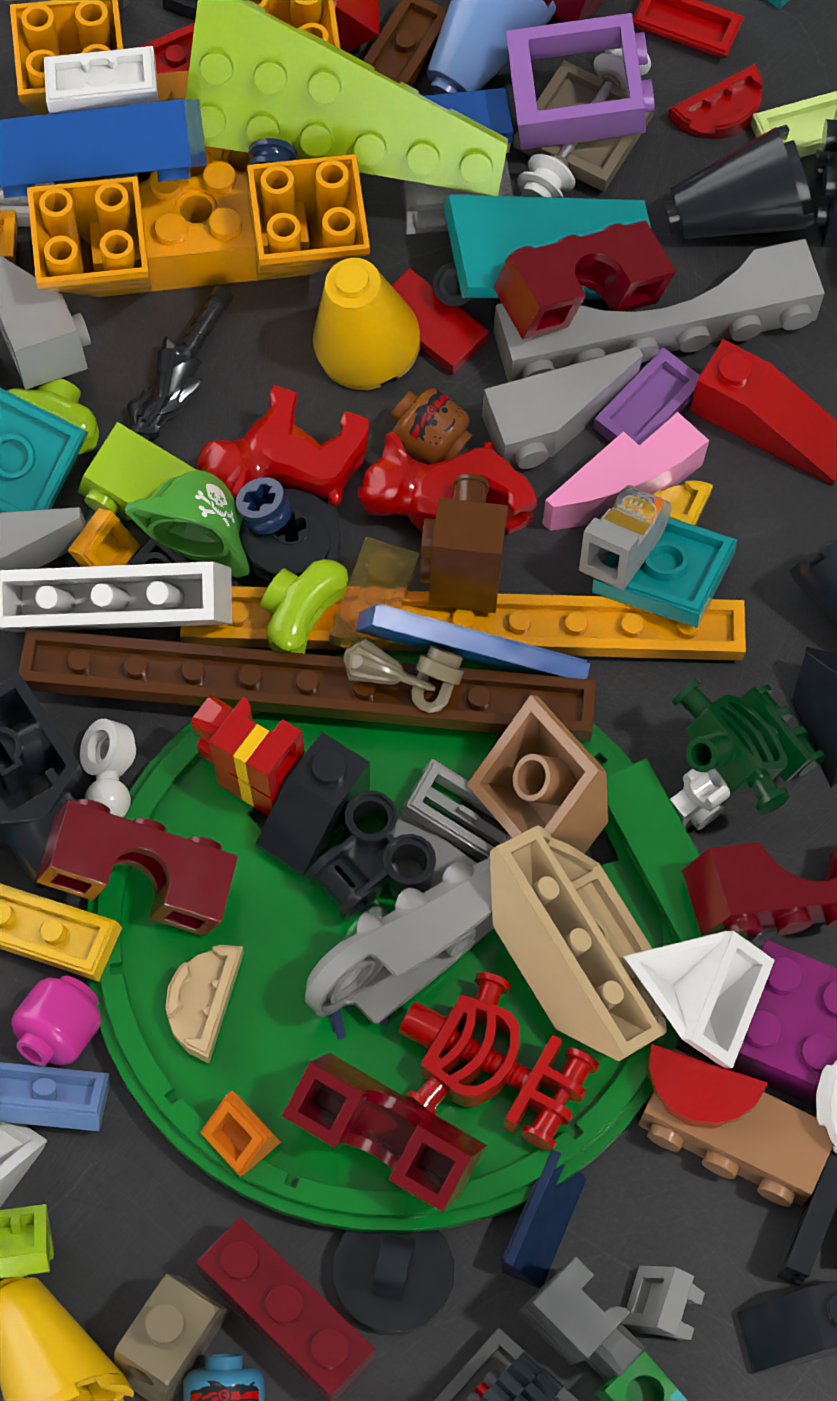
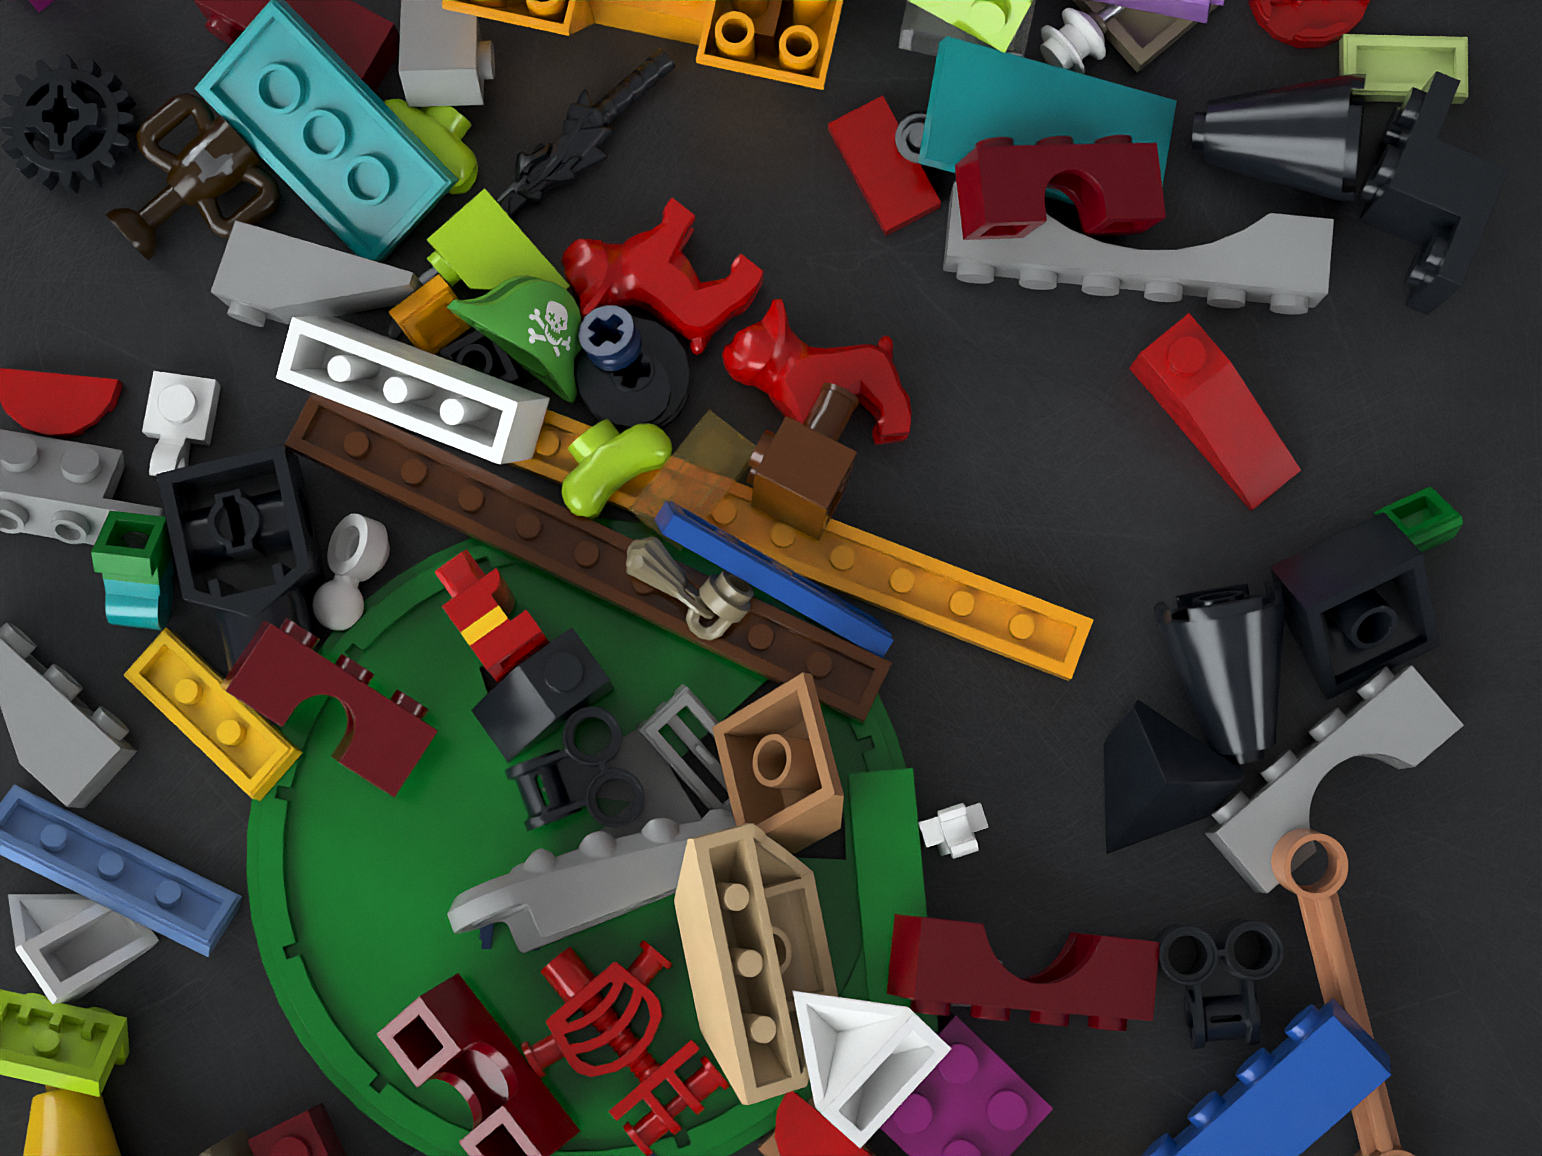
camera: 25 degrees right, 15 degrees up
dark pink head [11,976,102,1066] -> none
tan tile [165,945,244,1064] -> none
orange slope [200,1091,282,1177] -> none
yellow cone [313,258,420,390] -> none
dark orange head [390,388,473,465] -> none
light grey slope [482,346,643,469] -> none
bright pink slope [542,412,709,531] -> none
light grey leg [579,485,671,591] -> none
teal tile [592,517,737,628] -> none
medium lavender tile [593,347,700,445] -> none
yellow tile [653,480,713,526] -> none
dark green piece [672,678,826,815] -> none

